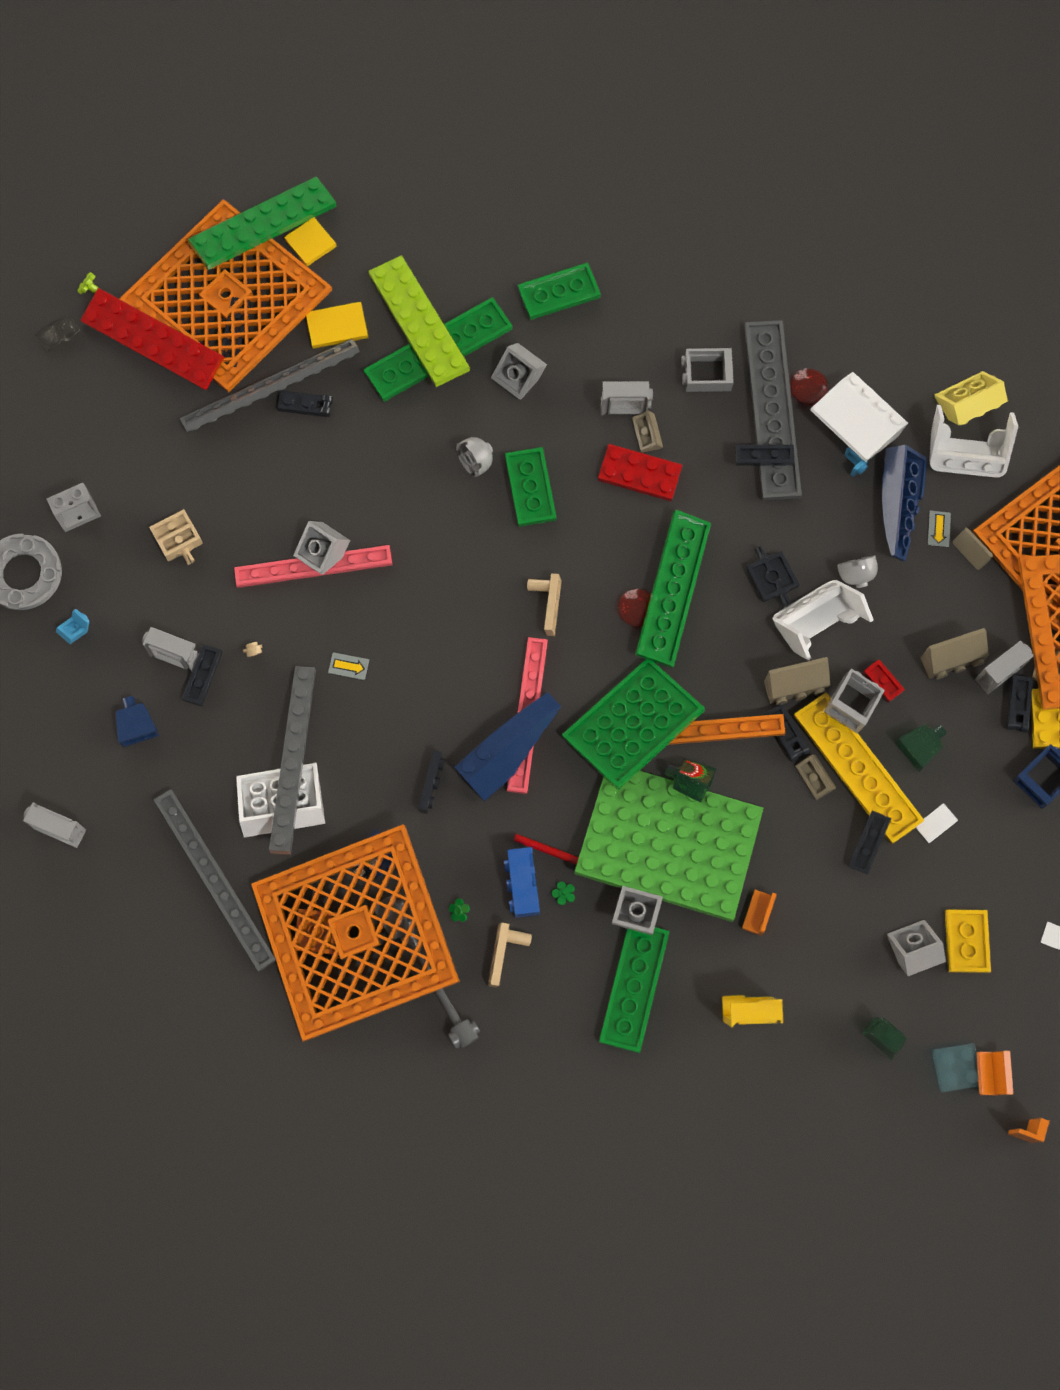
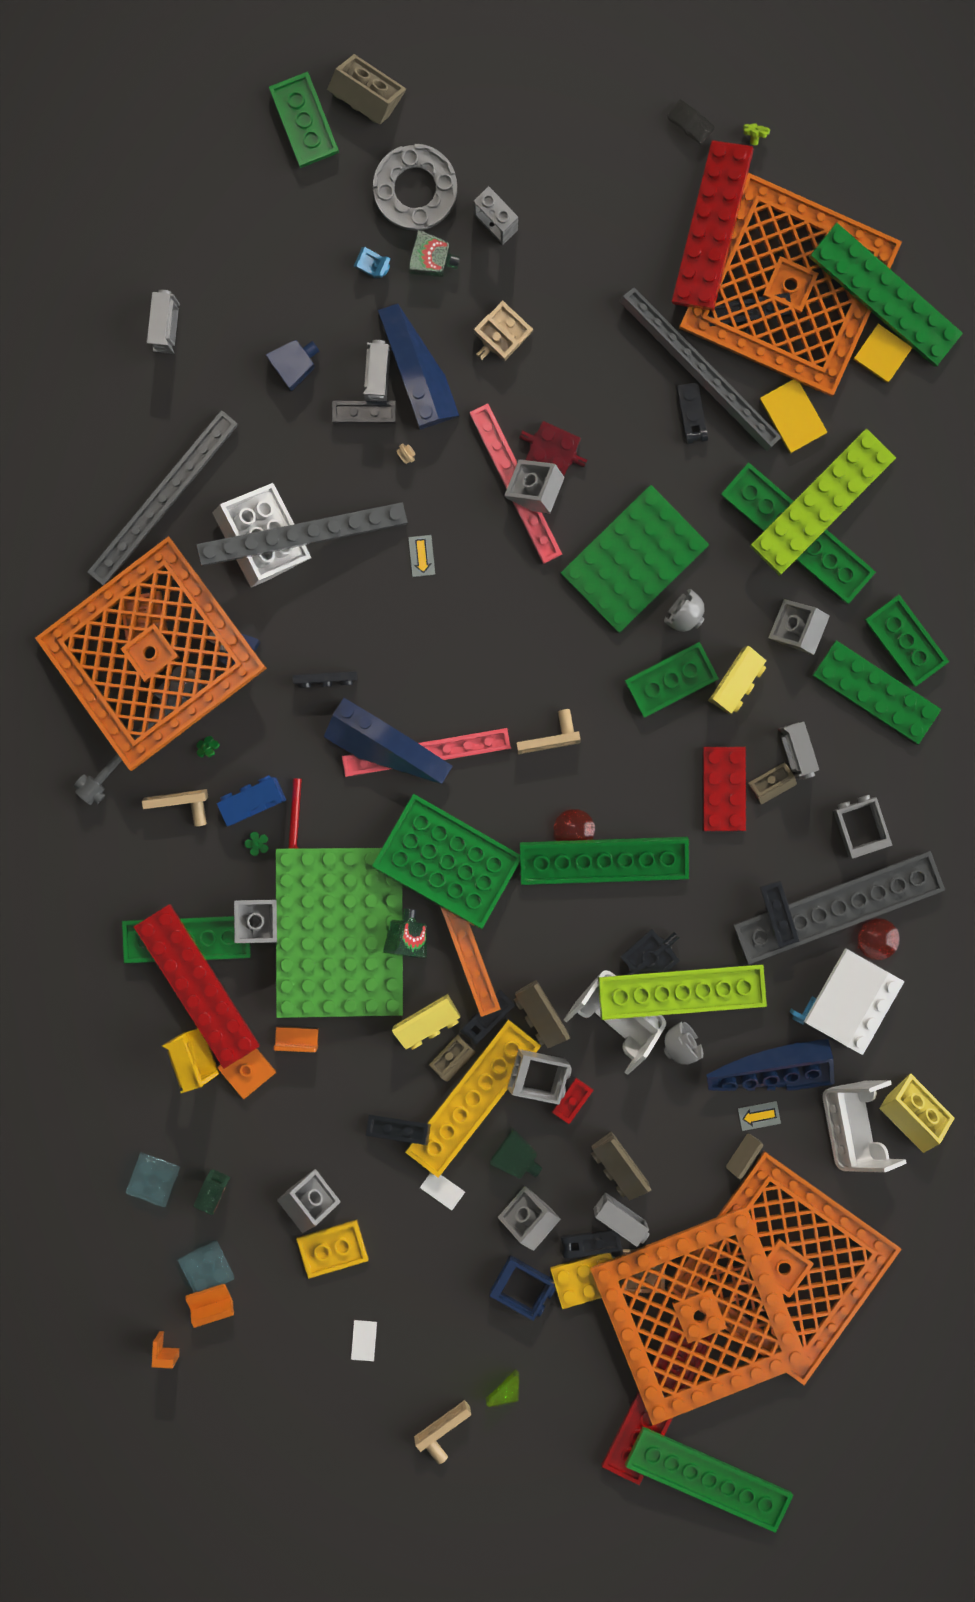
camera: 75 degrees right, 15 degrees up
none -> clear light blue plate [126,1152,180,1208]
none -> red plate [134,904,260,1069]
none -> orange plate [217,1049,276,1099]
none -> dark blue wedge [378,303,459,430]
none -> light yellow slope [392,994,460,1050]
none -> clear green torso [409,229,460,277]
none -> light grey slope [498,1186,561,1251]
none -> dark red plate [519,421,588,476]
none -> green plate [560,485,709,633]
none -> lime plate [597,965,767,1020]
none -> light yellow slope [708,646,766,714]
none -> green plate [812,640,942,745]

